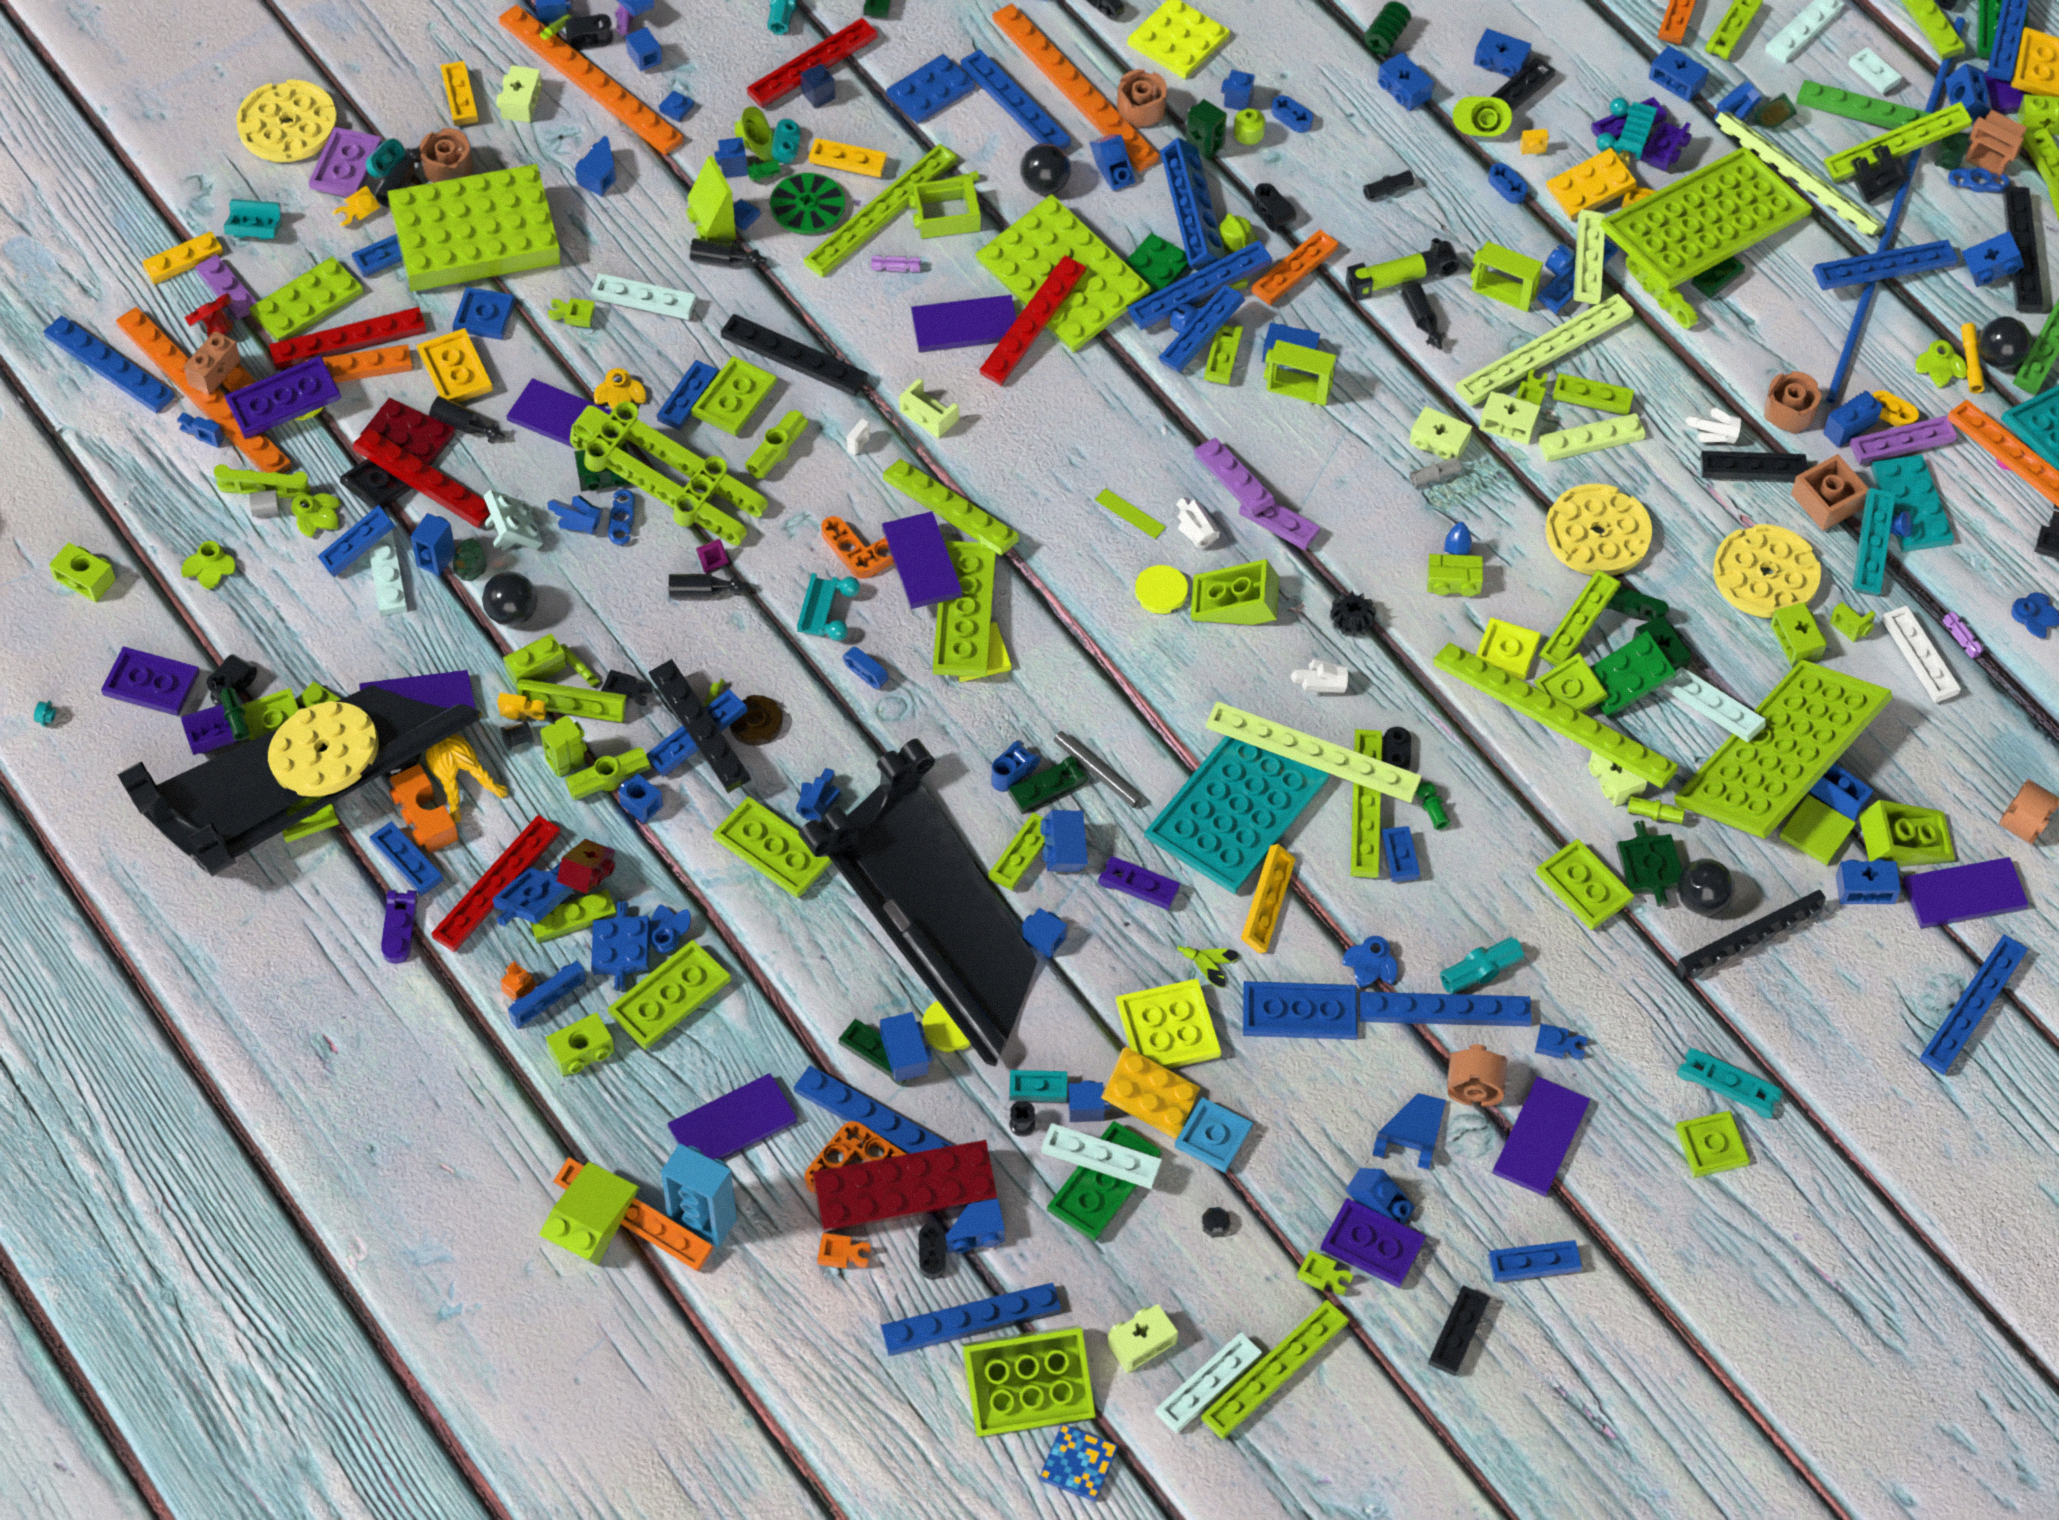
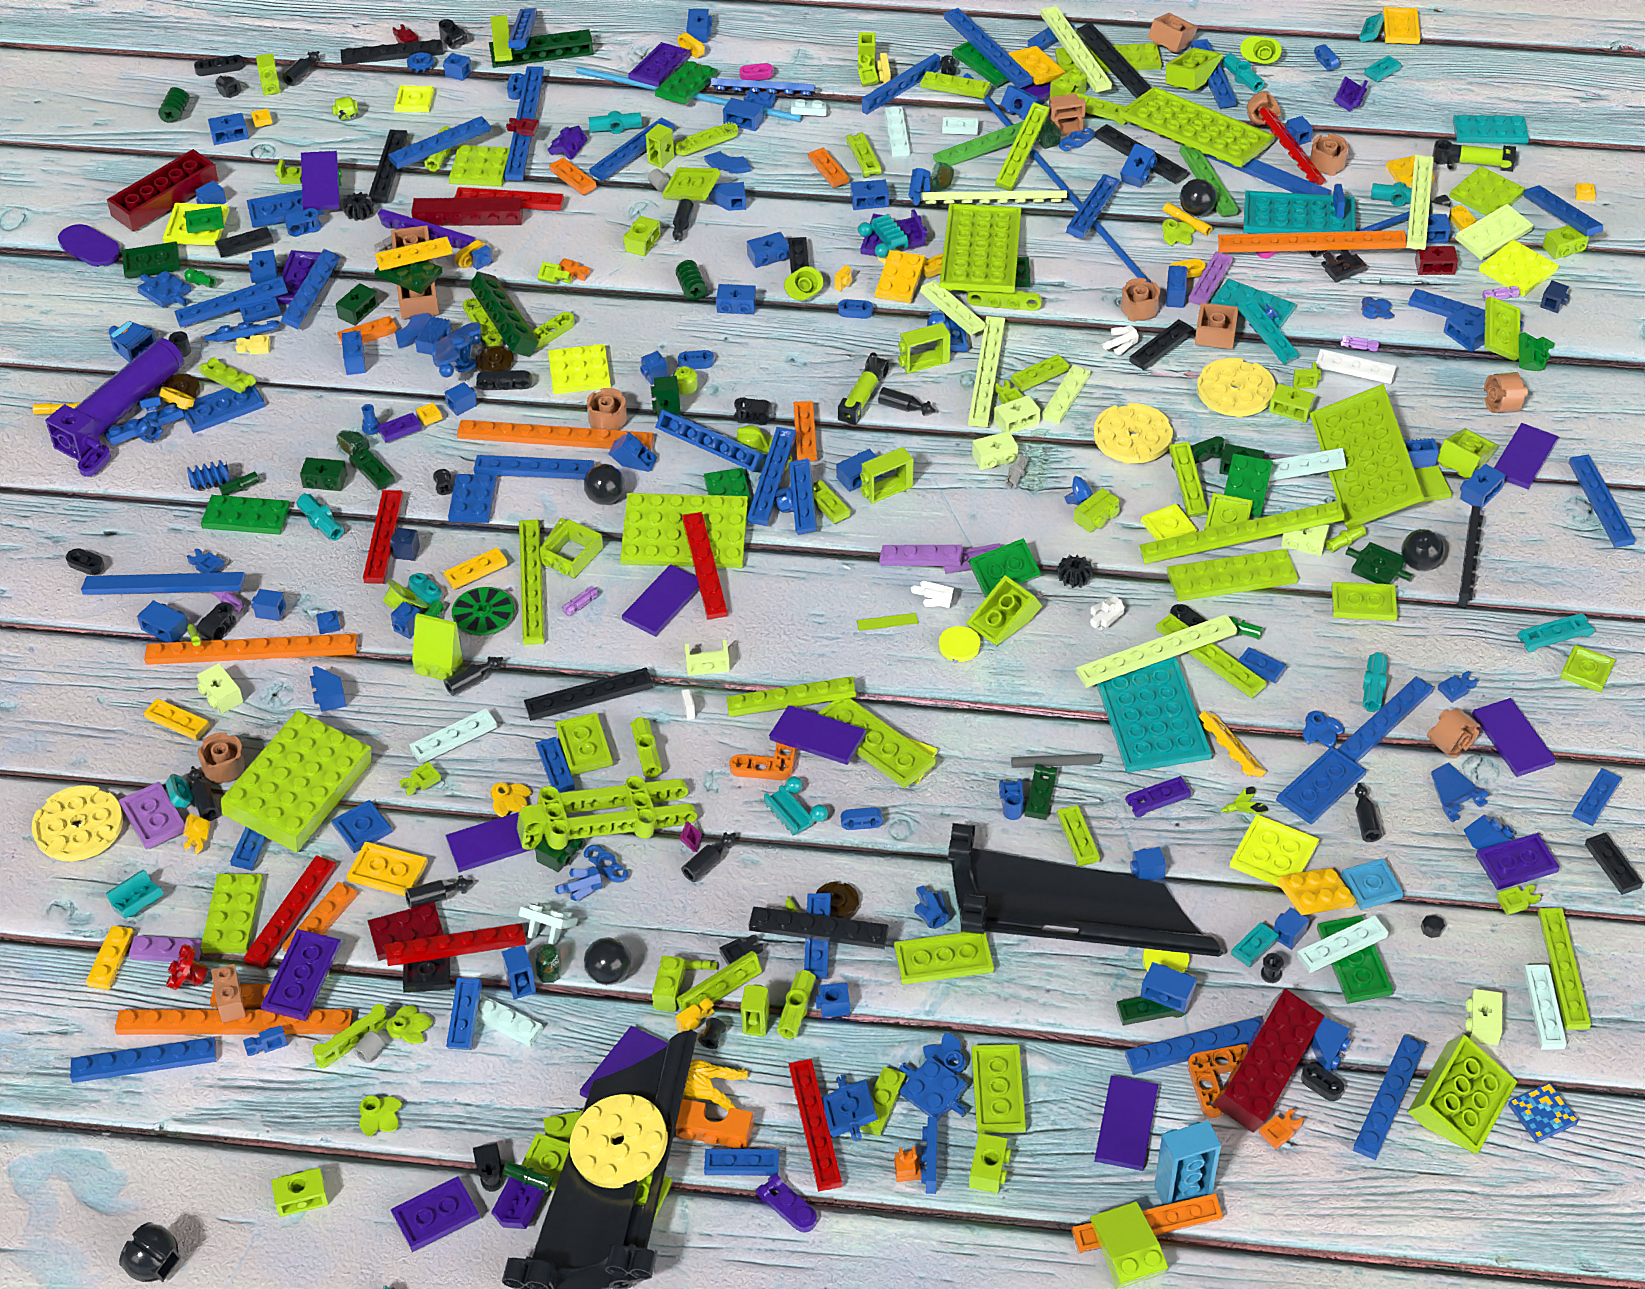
camera: 45 degrees left, 10 degrees down
dark red brick [556,839,616,894] -> none
blue brick [1040,810,1088,872] -> none
black pin [1363,170,1414,201] -> none
black plate [1850,145,1910,203] -> none
none -> black bush [433,469,453,495]
none -> green plate [968,538,1041,598]
none -> lime plate [1166,548,1298,602]
none -> black wheel [1355,783,1382,842]

